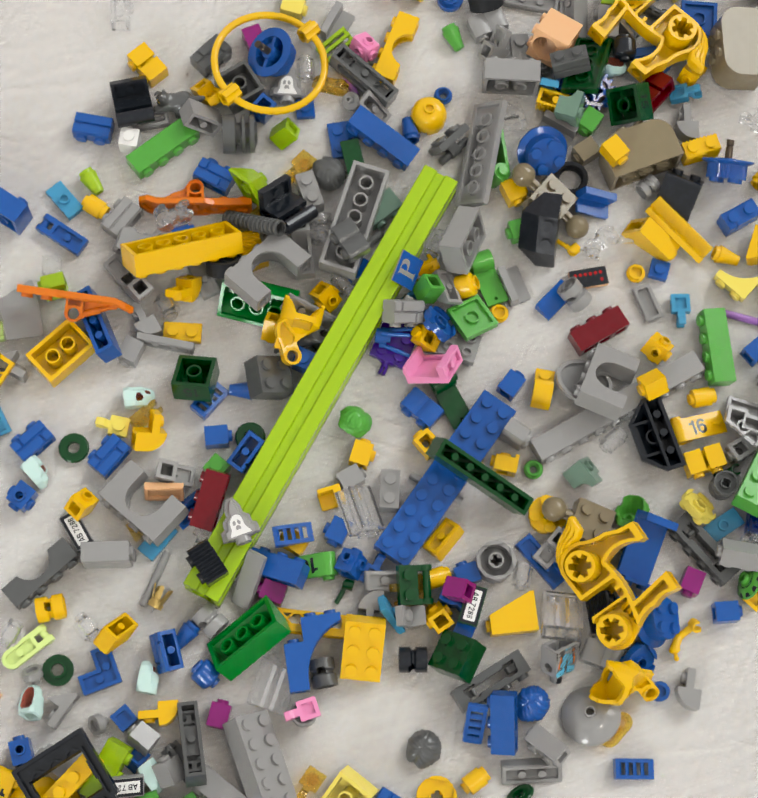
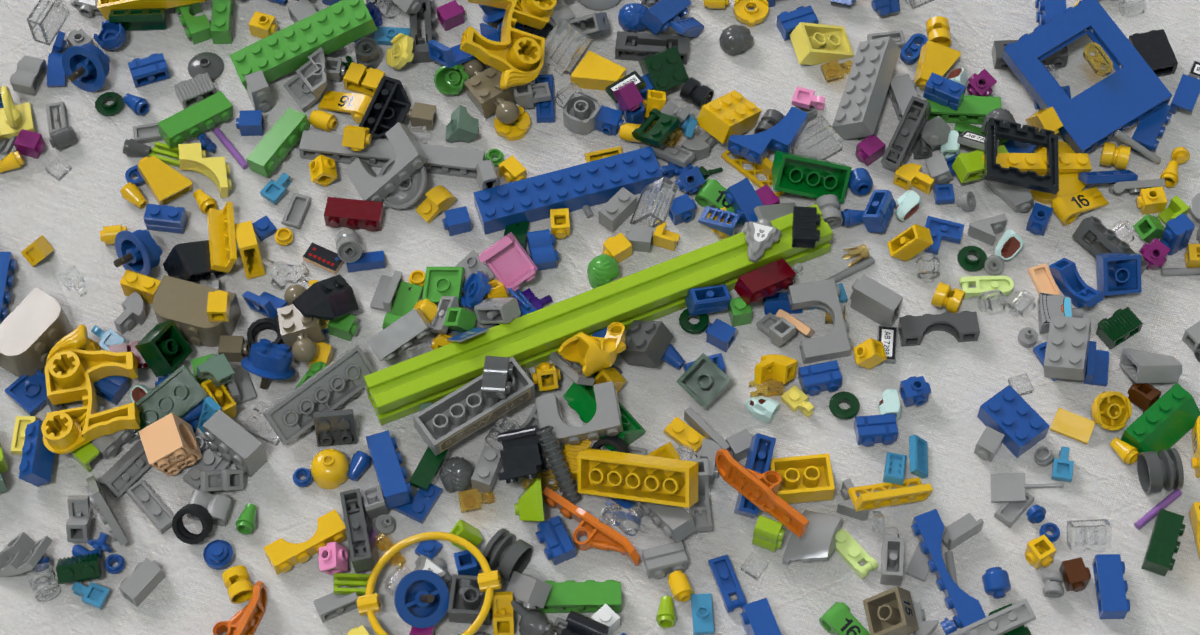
camera: 135 degrees left, 15 degrees down
dark green brick [425,437,534,516] -> none
dark grey brick [549,44,591,80] -> none
black head [612,34,636,63] -> none
none -> dark tan brick [408,102,437,131]

